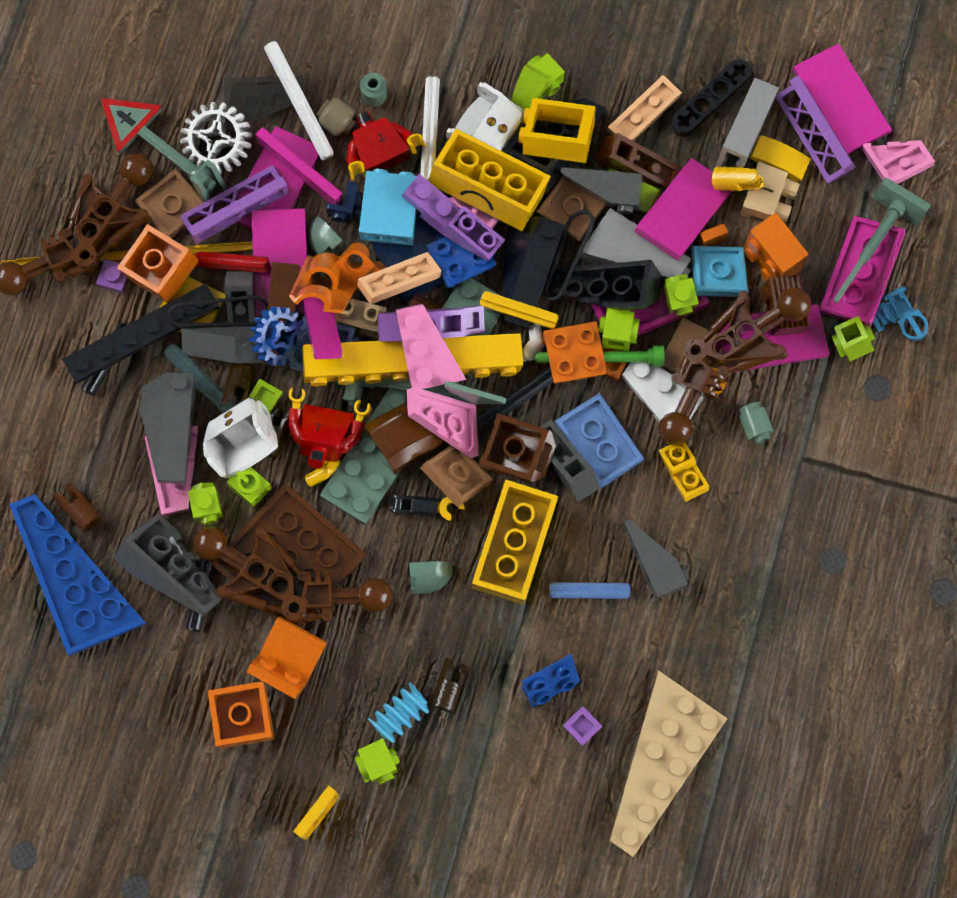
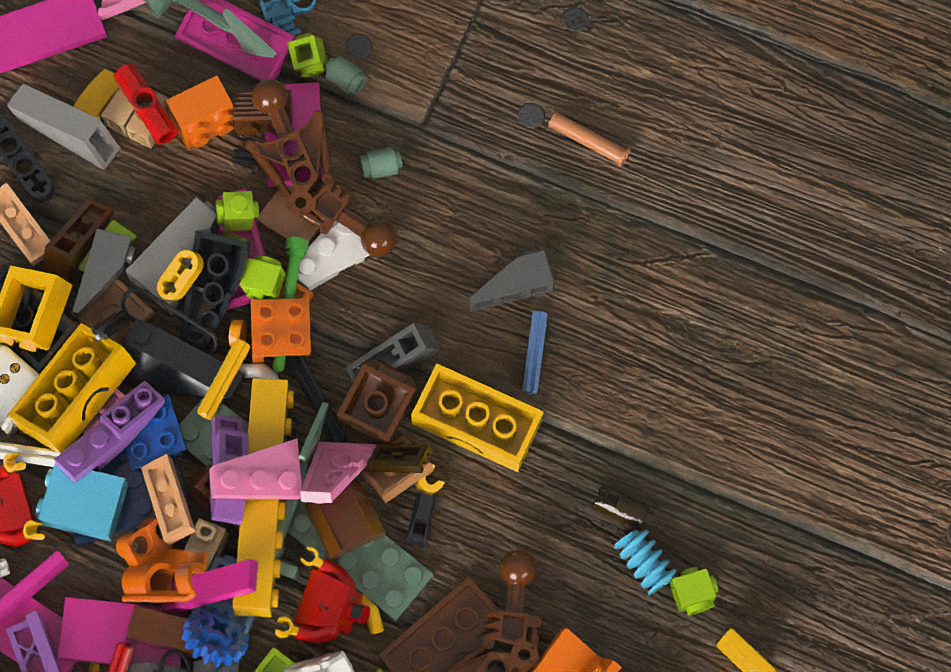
camera: 85 degrees left, 5 degrees down
sand green brick [307,216,344,256] -> none
dark blue bracket [326,181,363,223] -> none
sand green brick [409,561,453,594] -> none
blue hinge [521,654,580,708] -> none
medium blue tile [554,393,644,489] -> none
medium lavender plate [563,706,602,746] -> none
tan wing [609,671,728,857] -> none
dark pink tile [634,158,732,261] -> none
yellow slope [659,443,709,502] -> none
medium azure tile [690,246,749,297] -> none
orange tile [698,224,728,246] -> none
yellow hinge [712,166,765,191] -> none
medium lavender fence [775,75,856,184] -> none
none -> black axle [91,310,130,342]
none -> red piece [113,63,179,145]
none -> yellow beam [157,250,204,301]
none -> light orange tile [229,320,247,347]
none -> sand green brick [325,56,367,95]
none -> dark brown tile [367,443,432,473]
none -> nougat pin [548,111,631,168]

